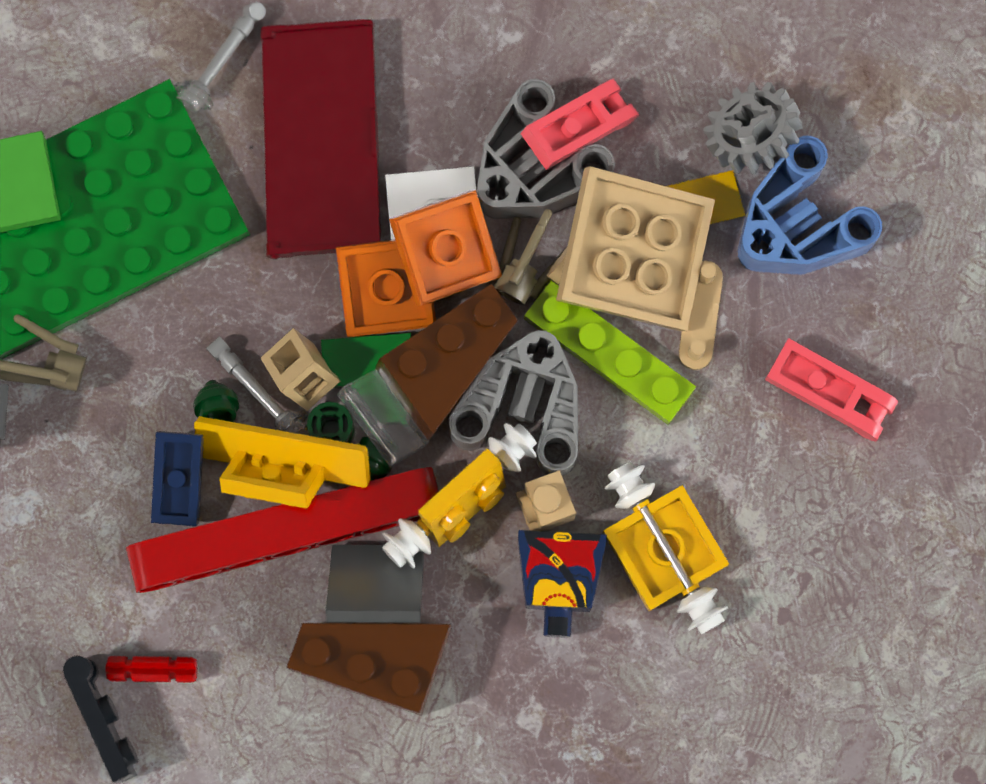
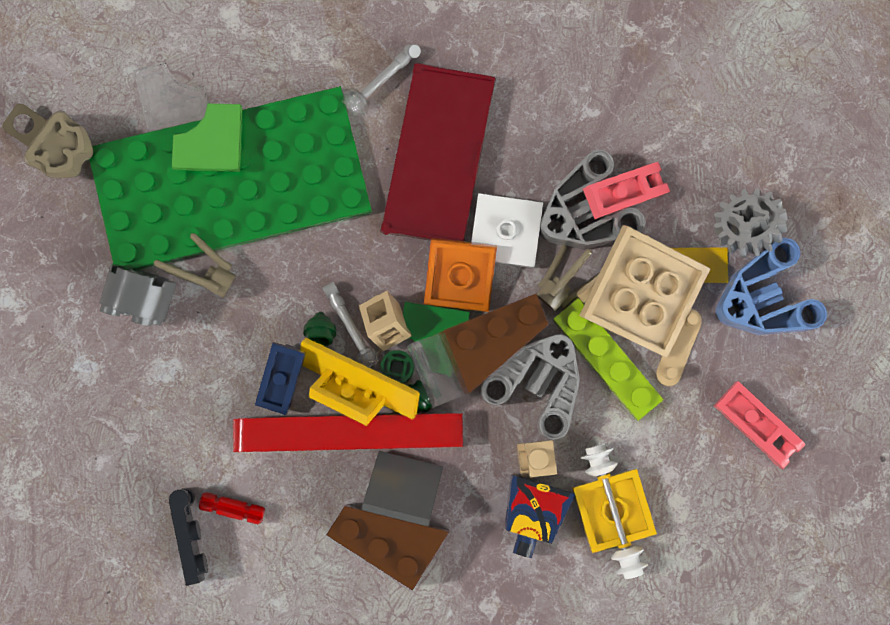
camera: 10 degrees right, 5 degrees up
yellow plate [382,423,537,569] -> none
orange tile [389,190,502,306] -> none

